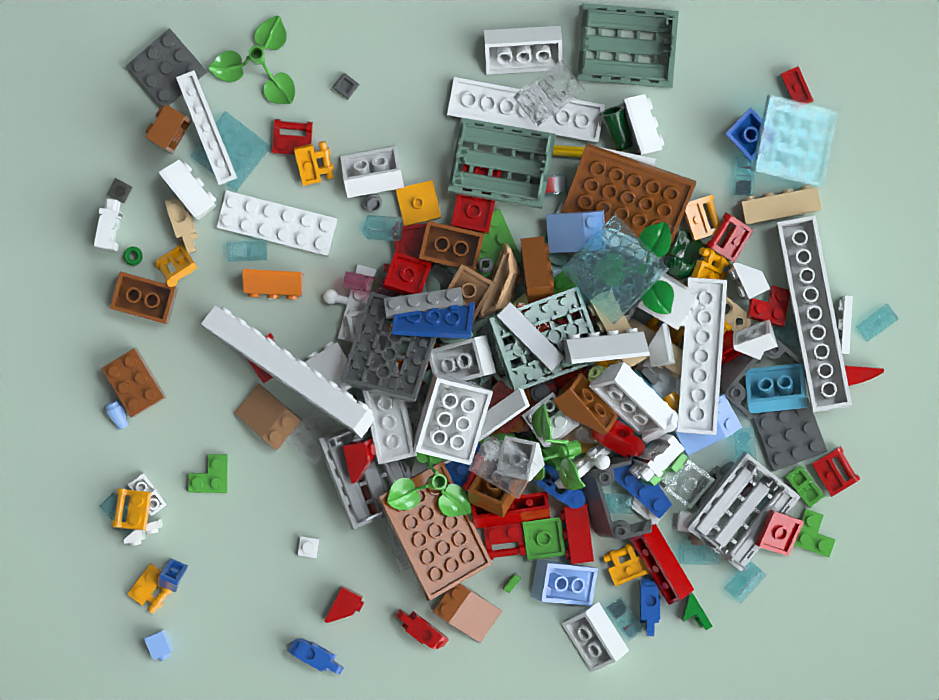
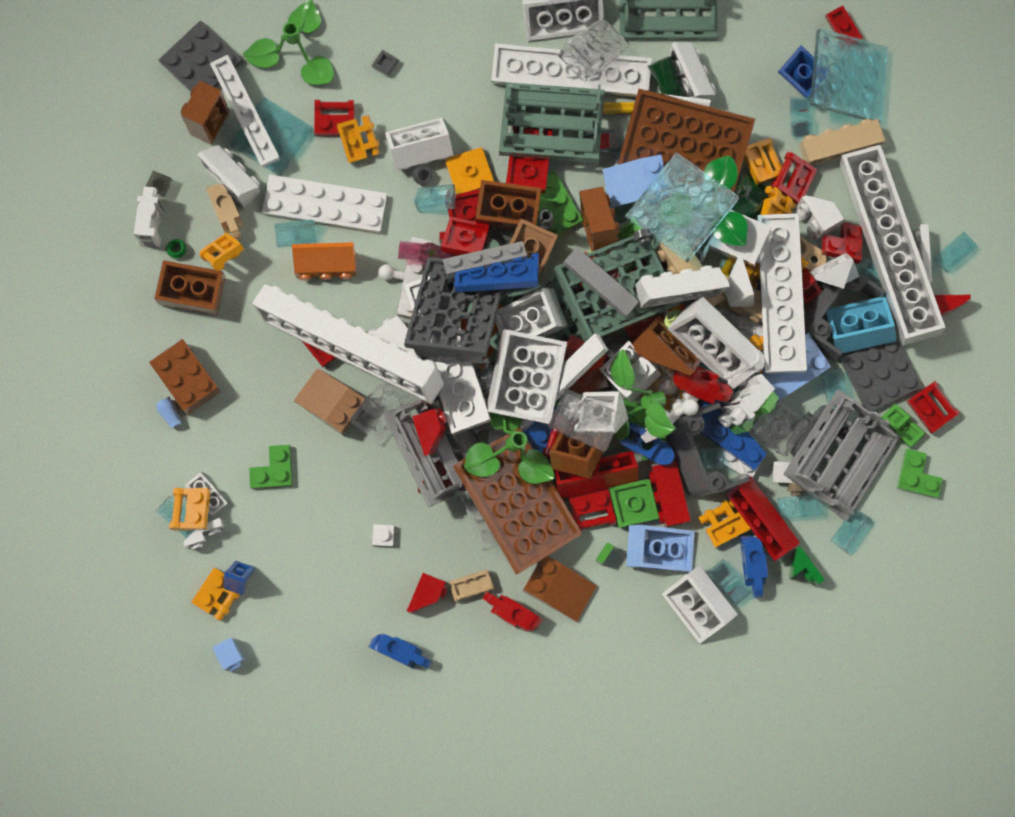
camera: 10 degrees left, 10 degrees down
light nougat wedge [478,242,522,319] -> none
plate [755,509,804,556] -> none
none -> tan plate [449,569,494,602]
none -> dark grey plate [633,228,654,245]

